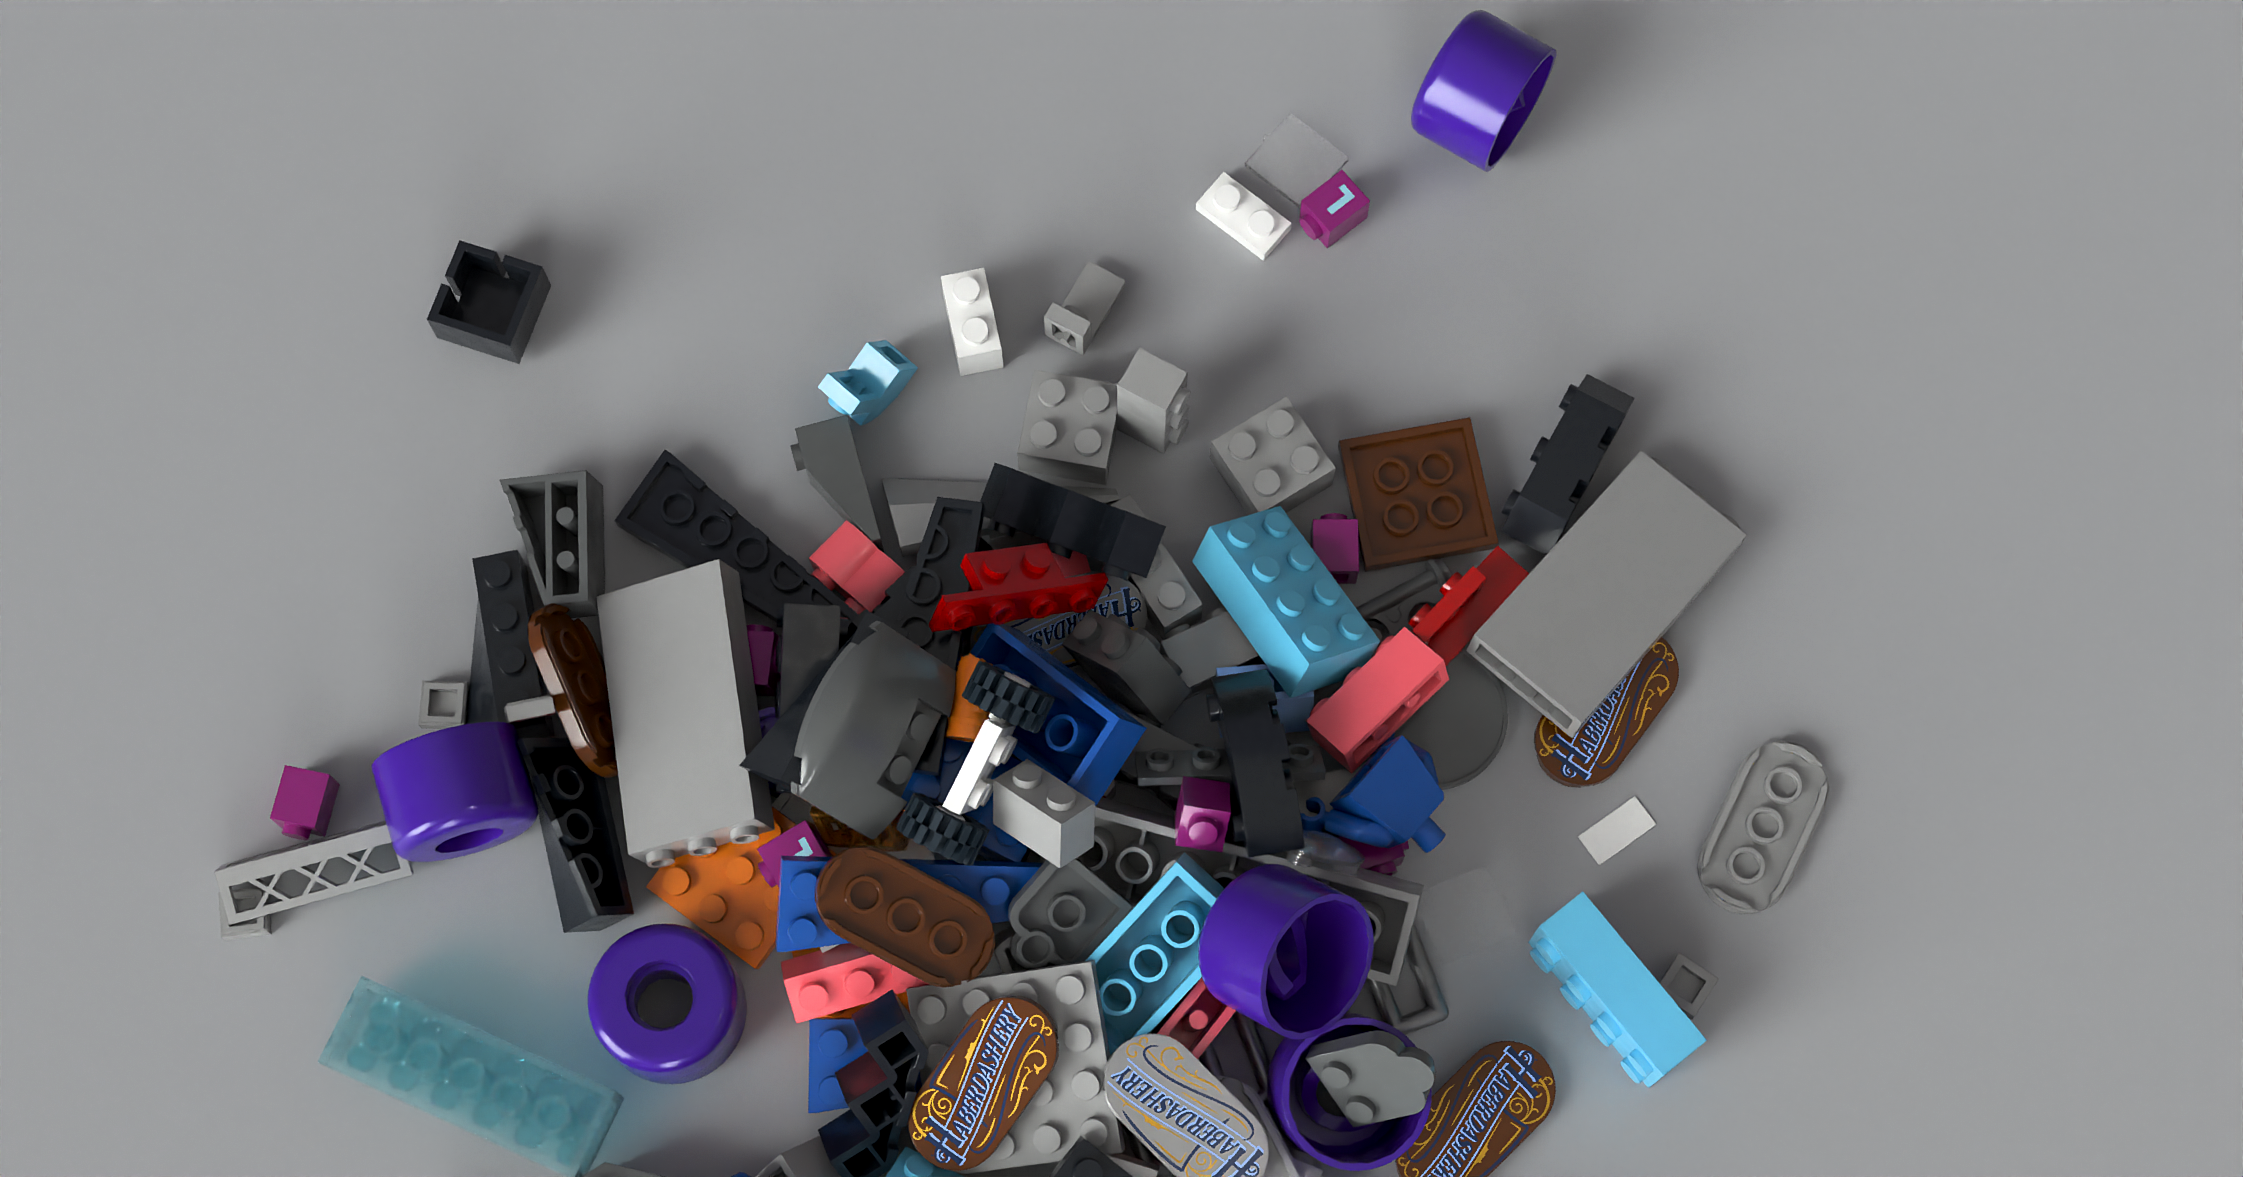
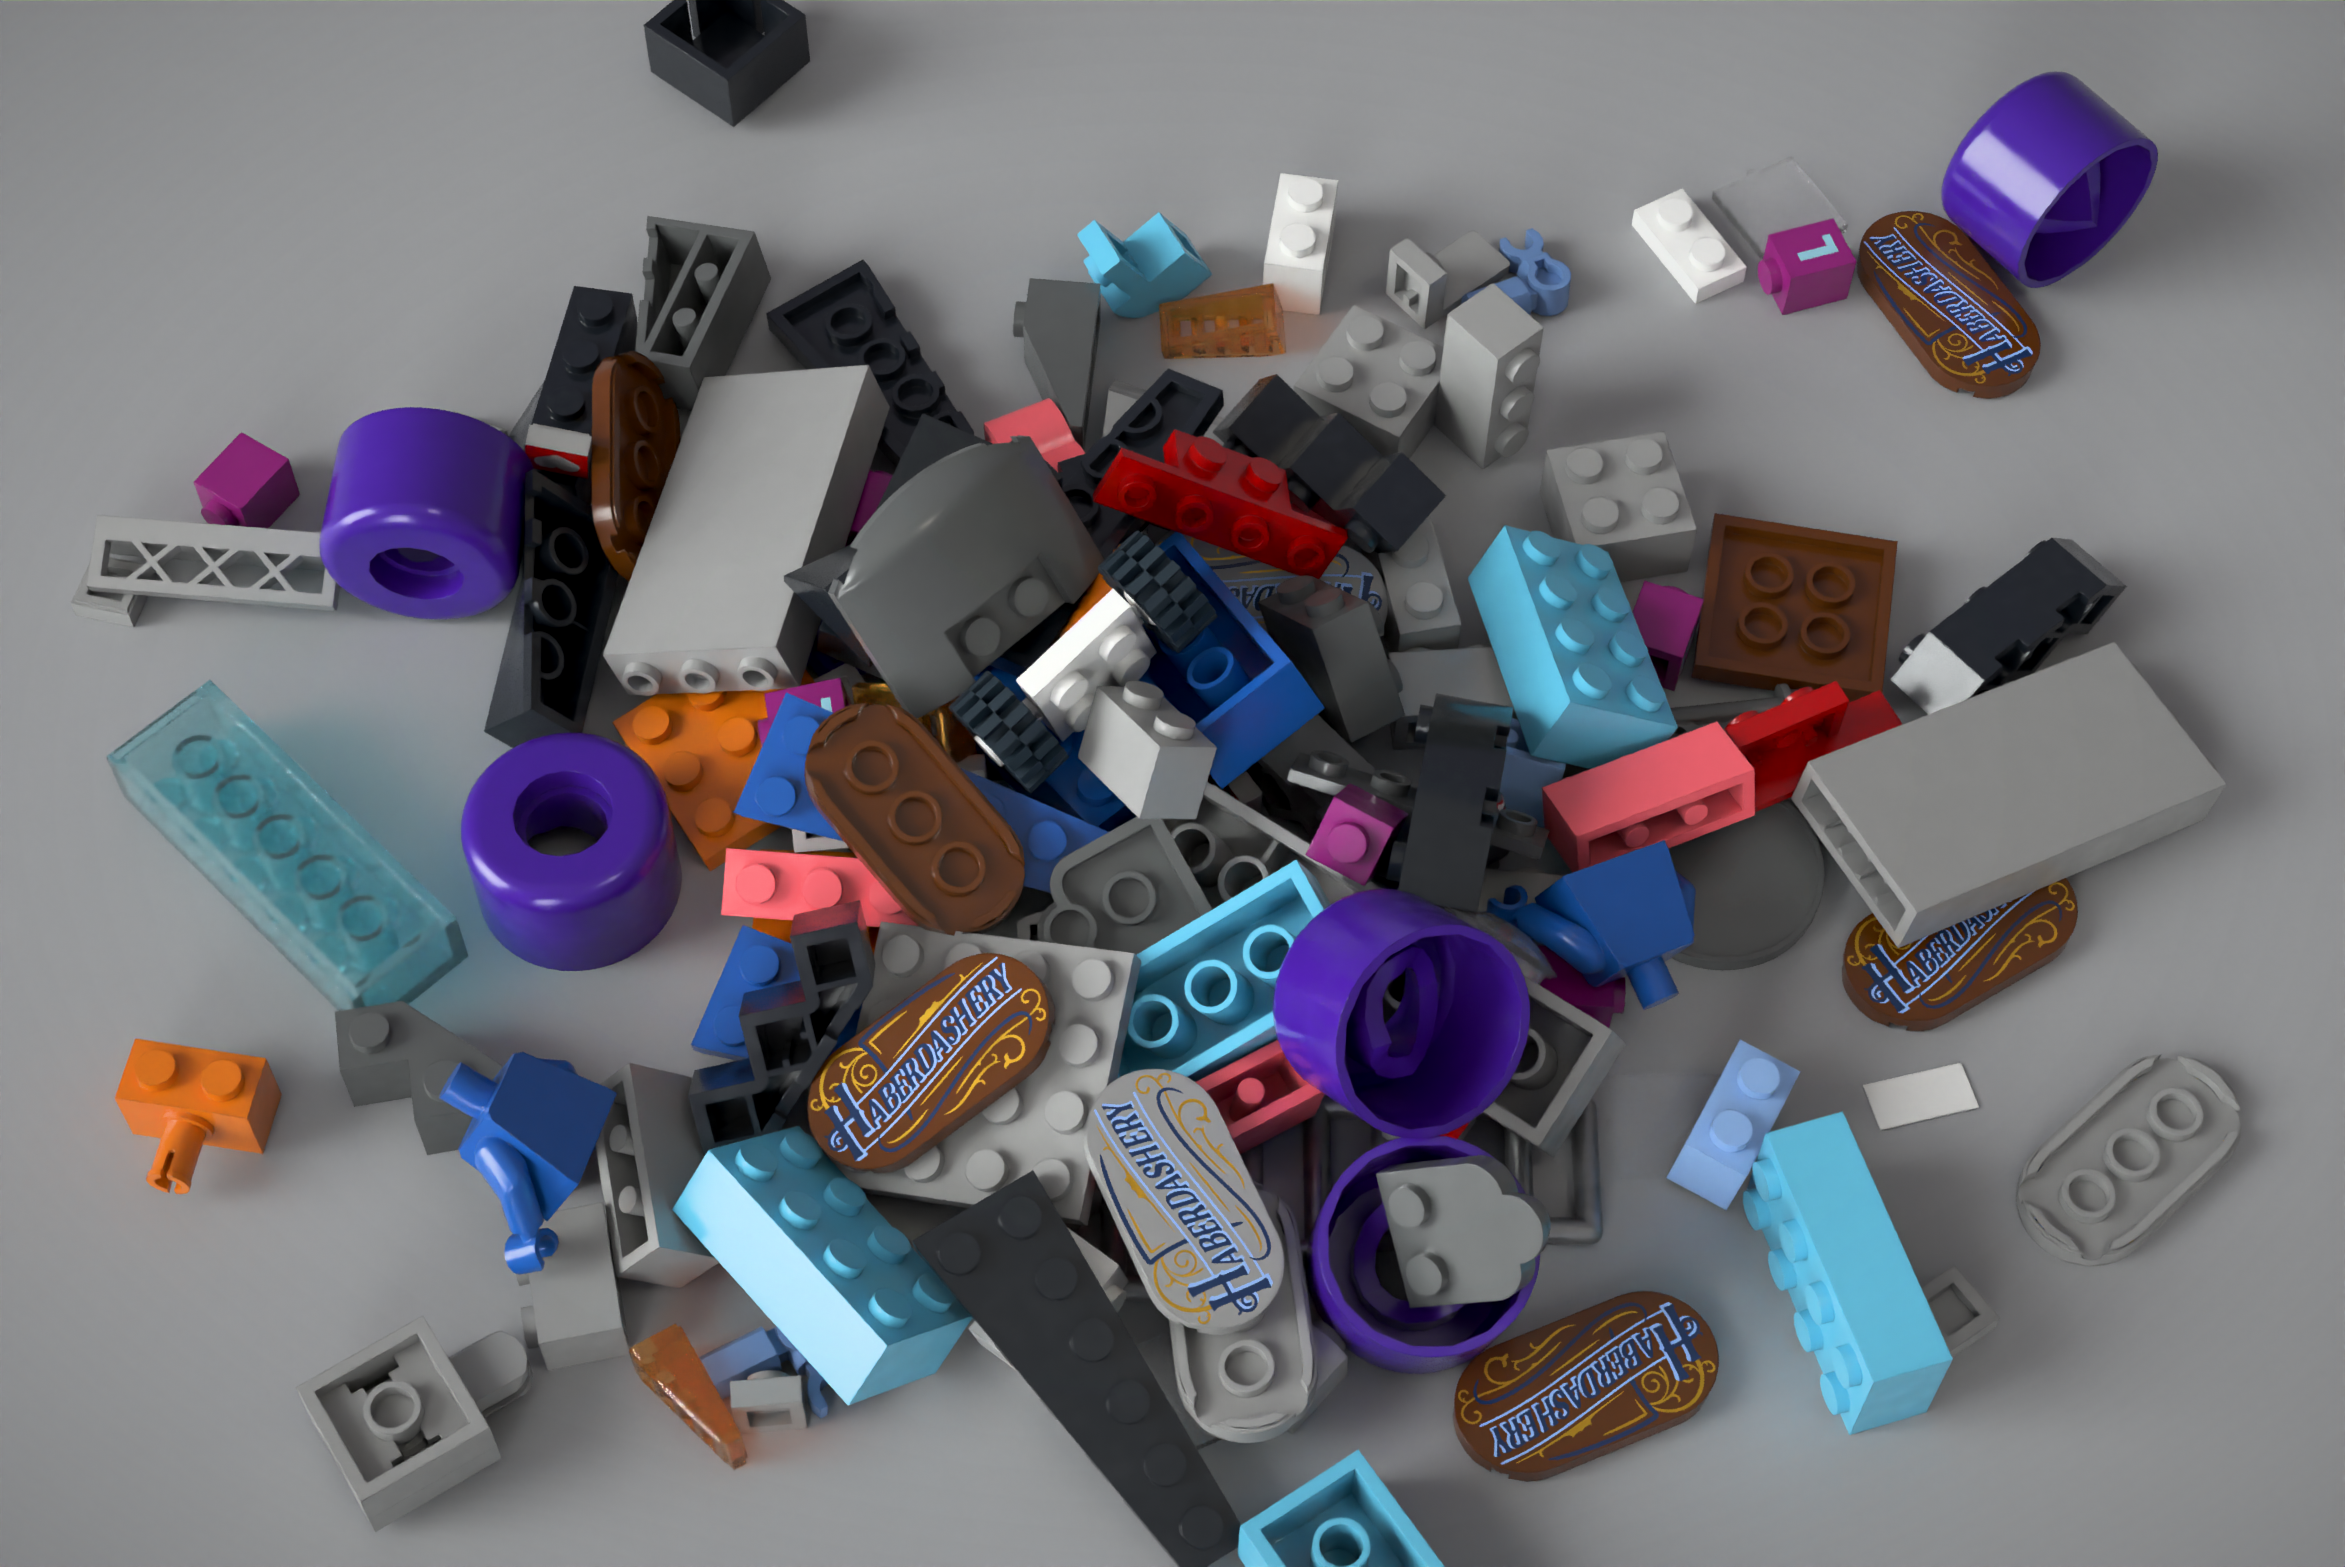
camera: 20 degrees right, 15 degrees down
none -> clear orange slope [1159,283,1286,359]
none -> medium blue bar [1461,228,1571,316]
none -> light blue brick [1666,1040,1801,1210]
none -> reddish brown tile [1857,211,2041,399]

